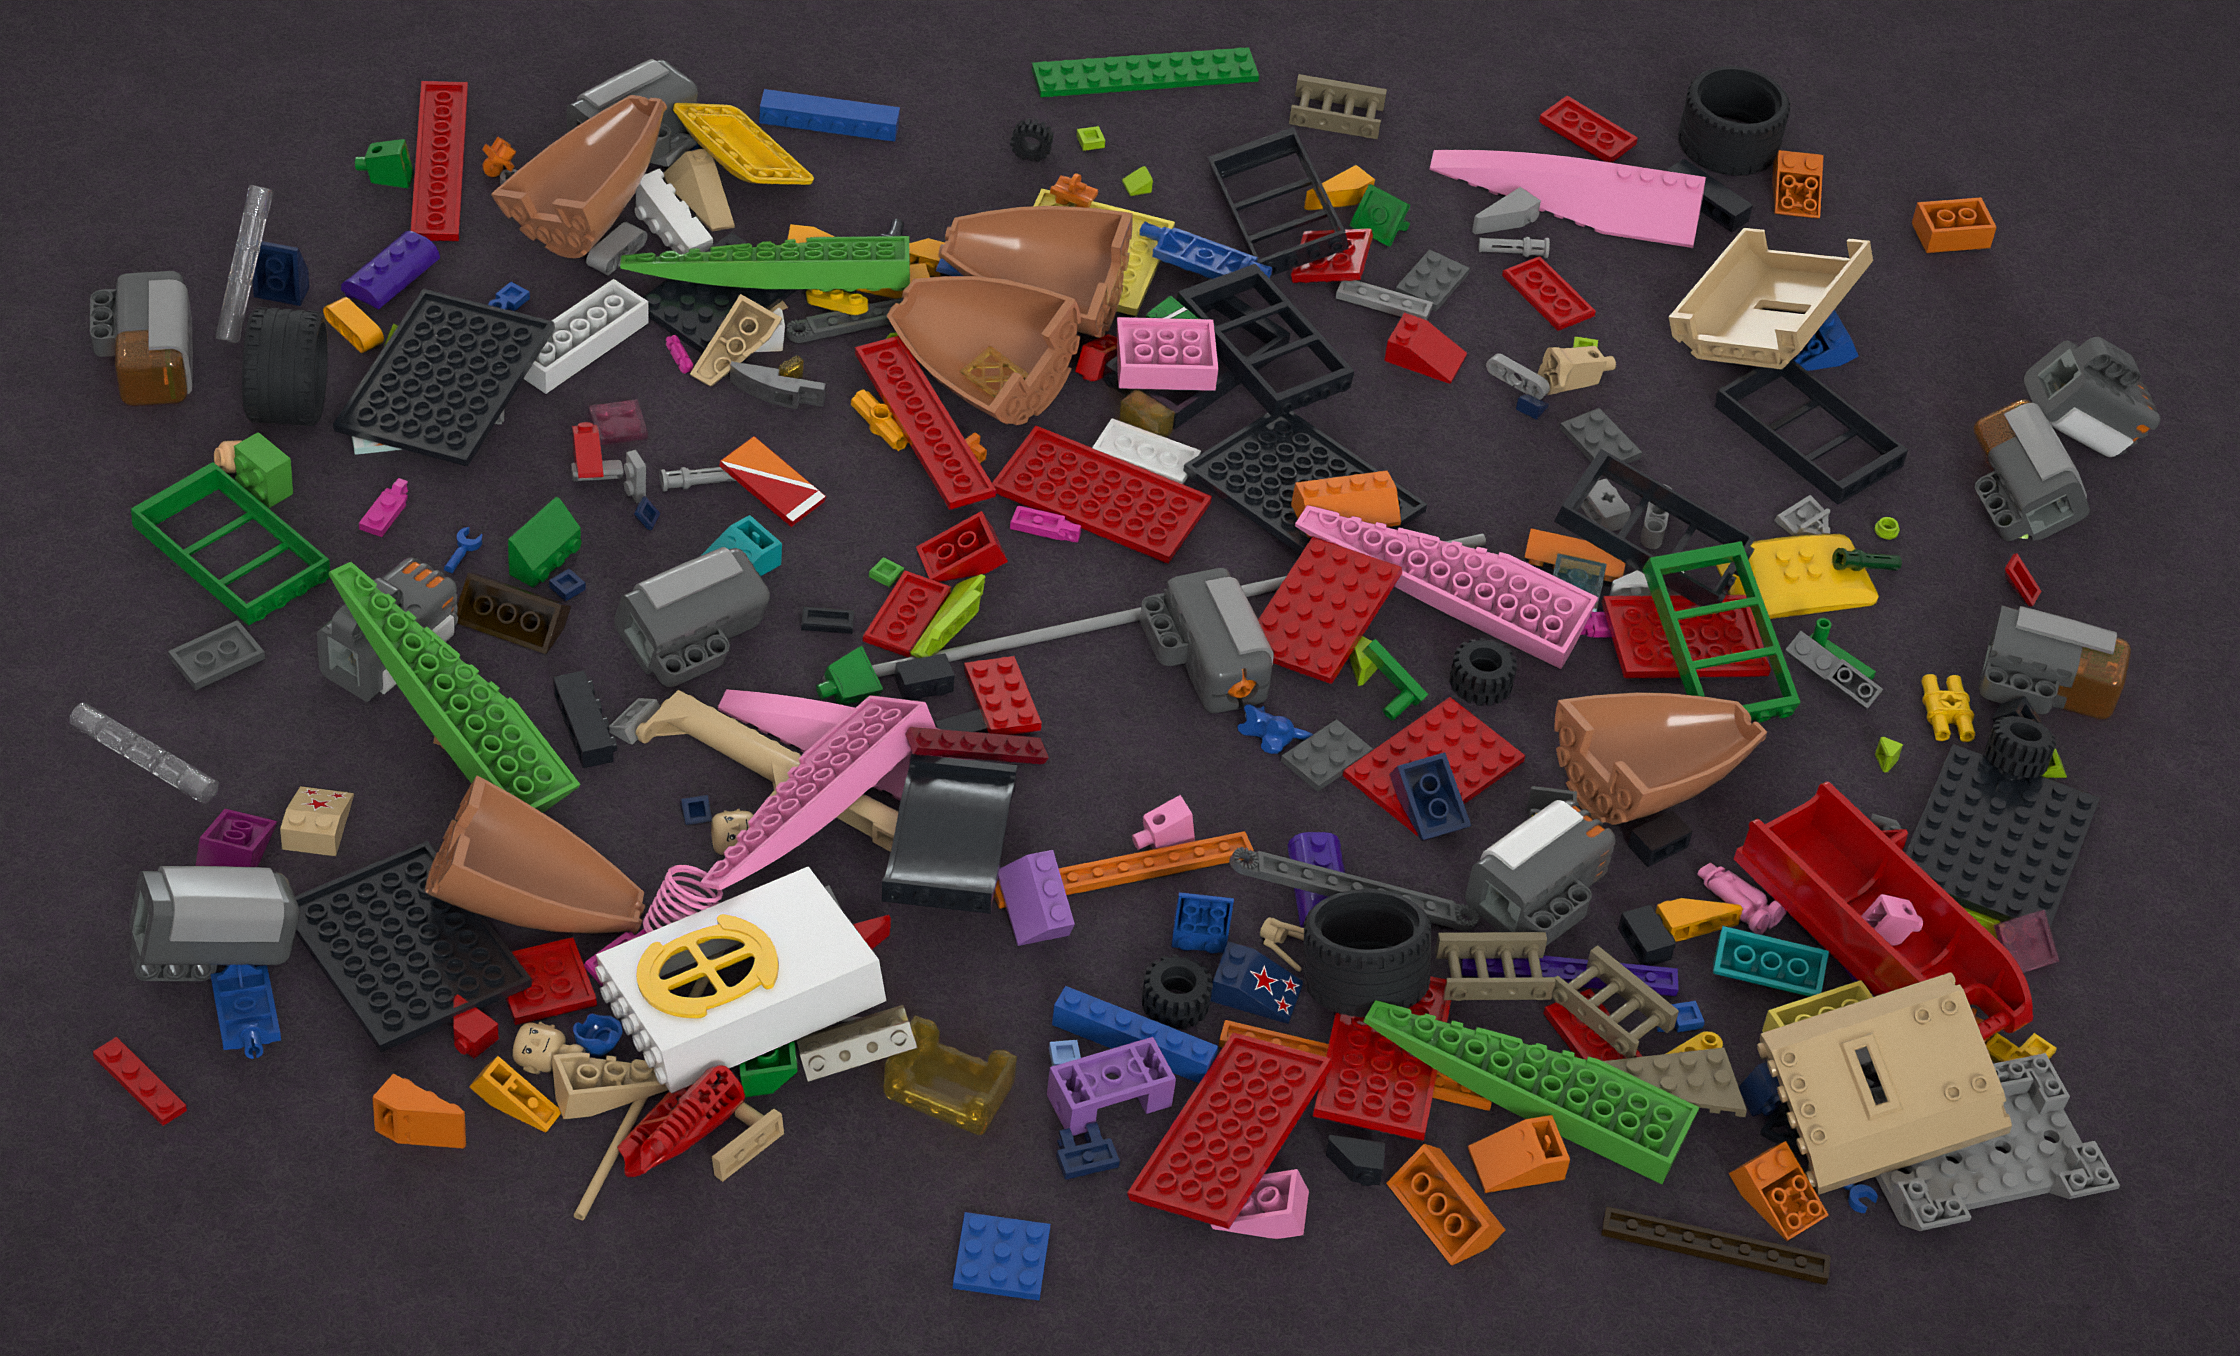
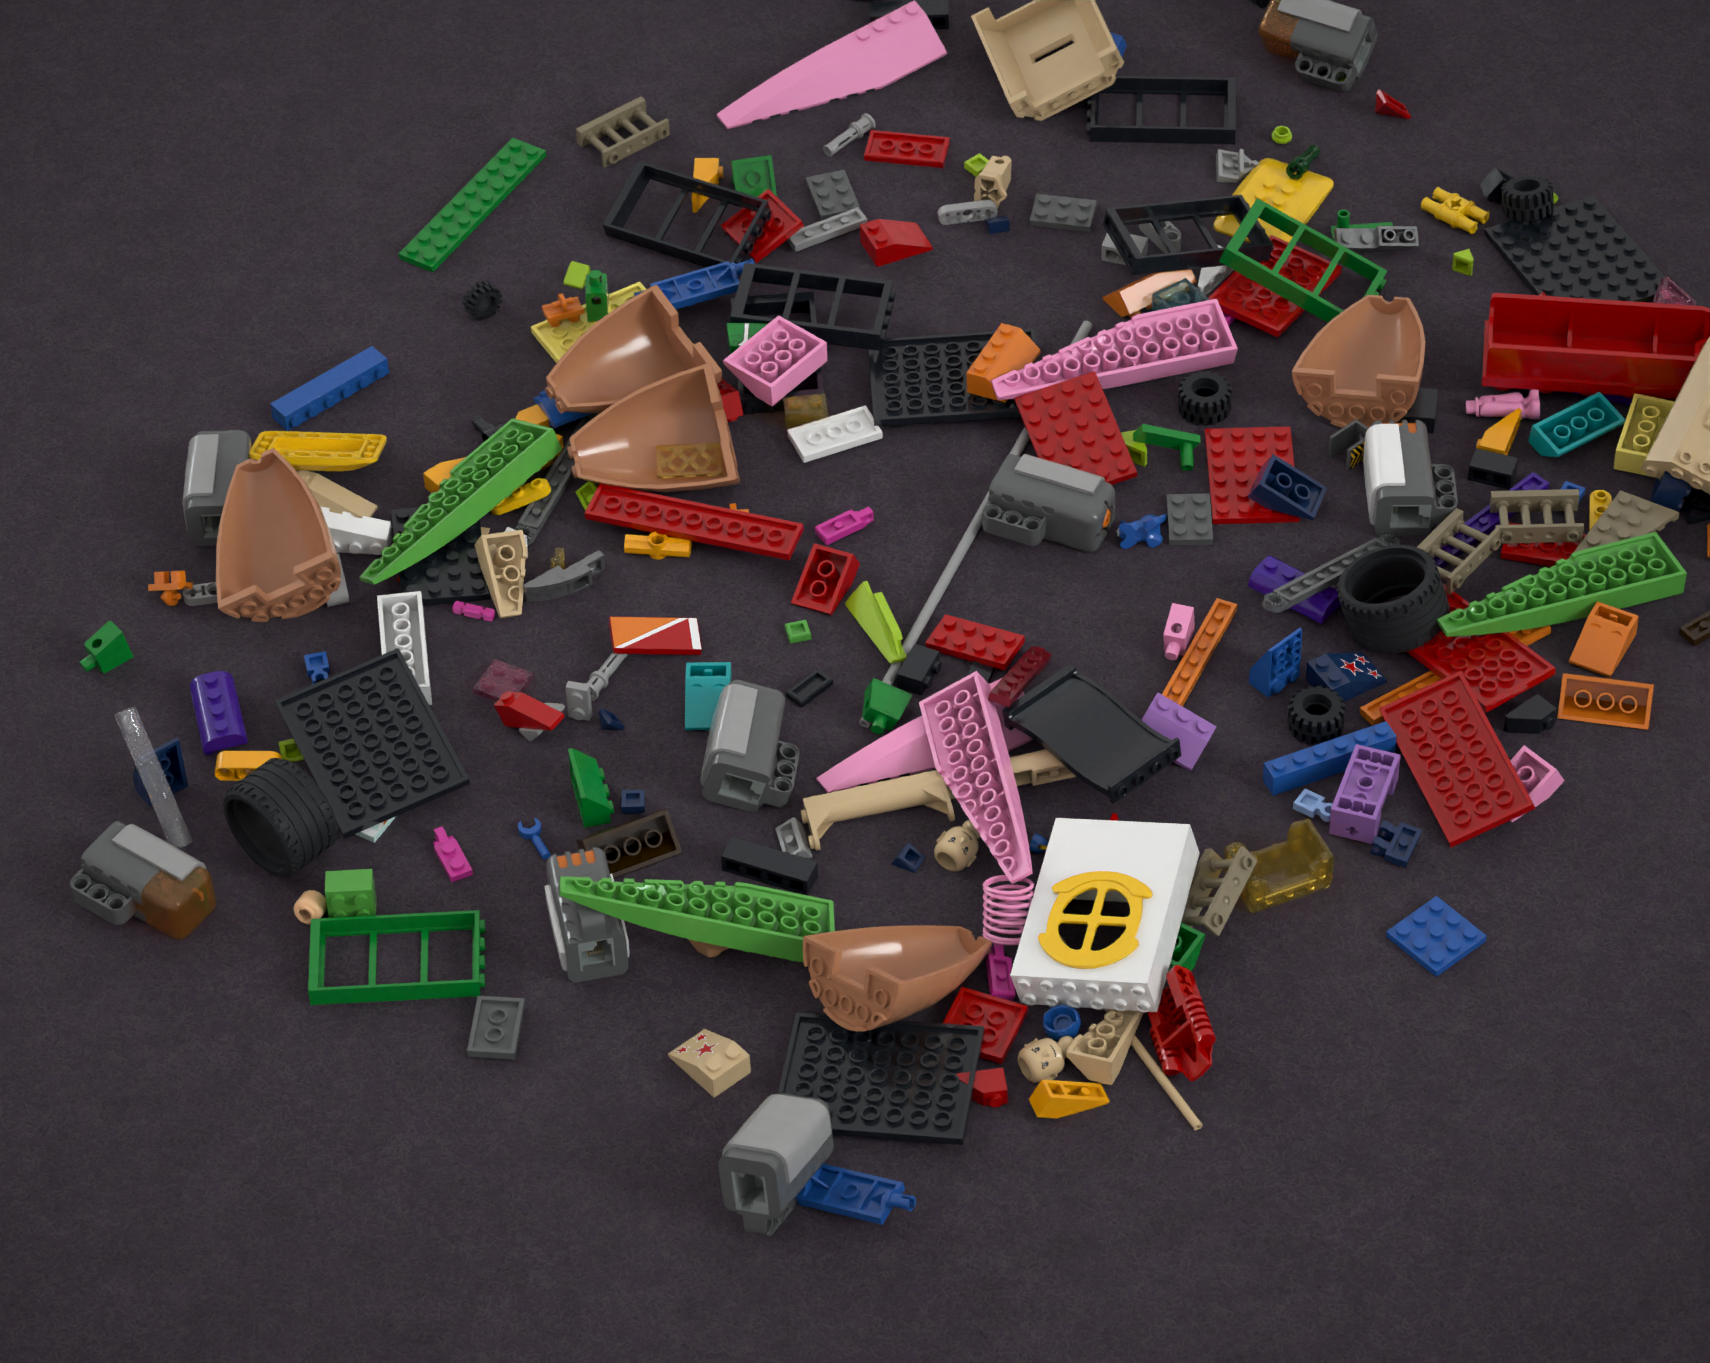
camera: 40 degrees left, 0 degrees up
clear piece [70,702,219,804] -> none
red plate [93,1037,187,1126] -> none
magenta slope [195,809,277,867] -> none
orange slope [373,1074,466,1148] -> none
red plate [411,81,468,241] -> none
tan piece [712,1103,784,1182] -> none
red tile [863,571,951,657] -> none
red plate [992,426,1212,564] -> none
lime plate [1076,126,1105,151] -> none
tan plant [1260,917,1304,972] -> none
light grey slope [1472,187,1541,235] -> none
red plate [1539,96,1638,163] -> none
bright pink torso [1861,894,1923,946] -> none
piece [1978,605,2131,719] -> none
none -> green torso [585,270,609,322]

